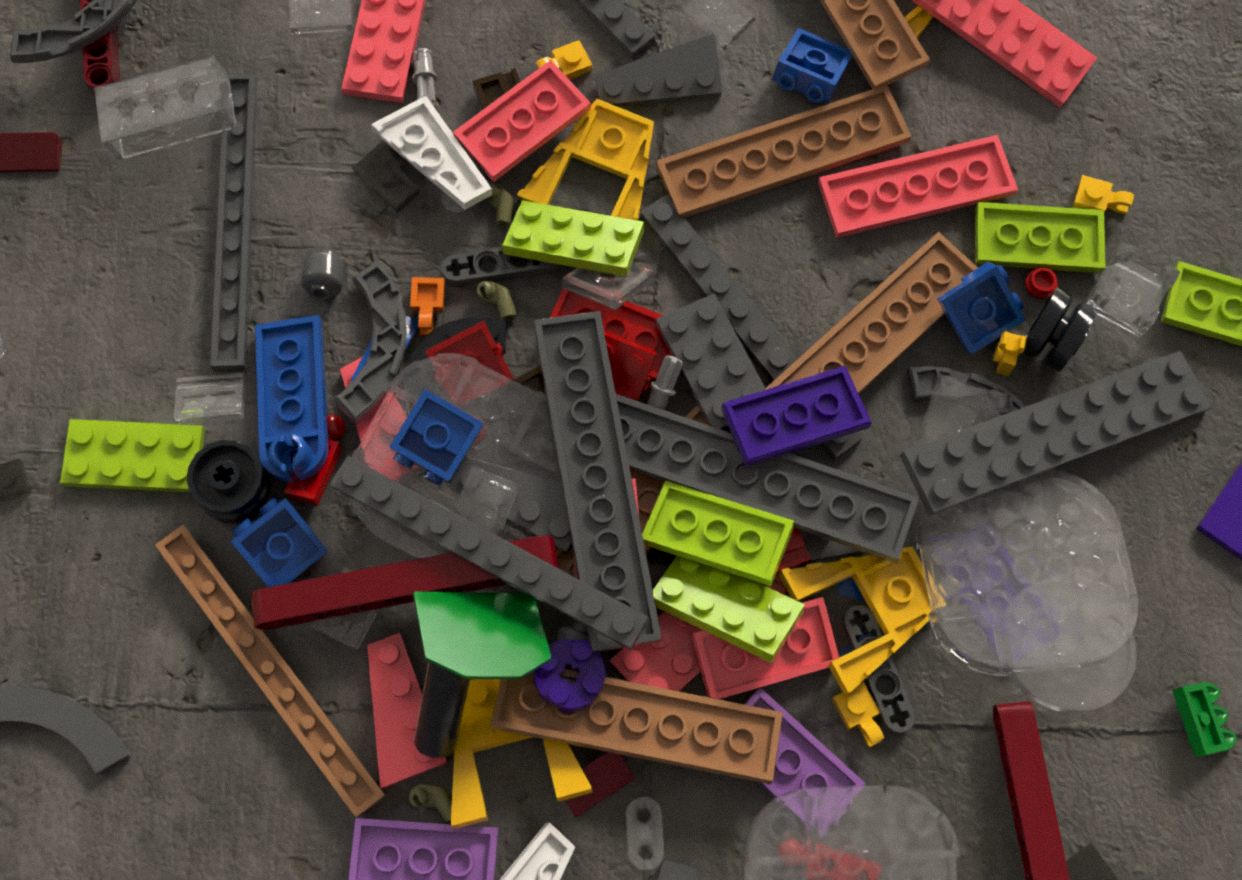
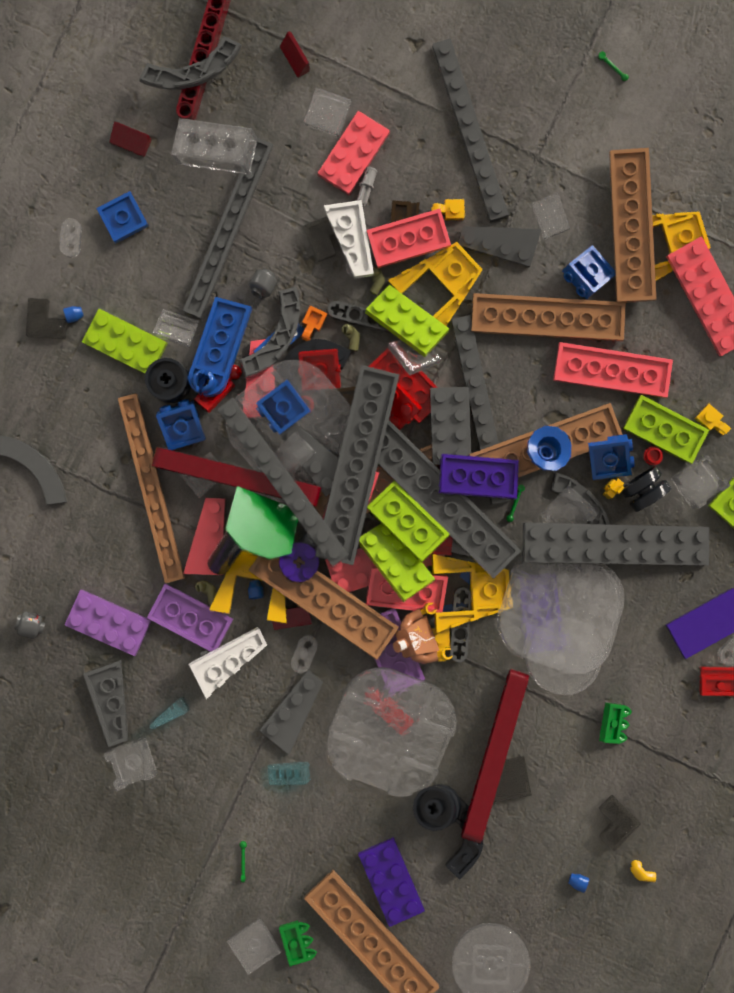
camera: 25 degrees right, 15 degrees up
light grey axle [646,356,683,411] -> none
none -> blue hose [63,306,84,323]
none -> blue plate [96,191,149,244]
none -> blue hose [248,580,264,599]
none -> nougat torso [393,602,453,664]
none -> green hinge [506,485,525,522]
none -> blue hat [527,426,572,471]

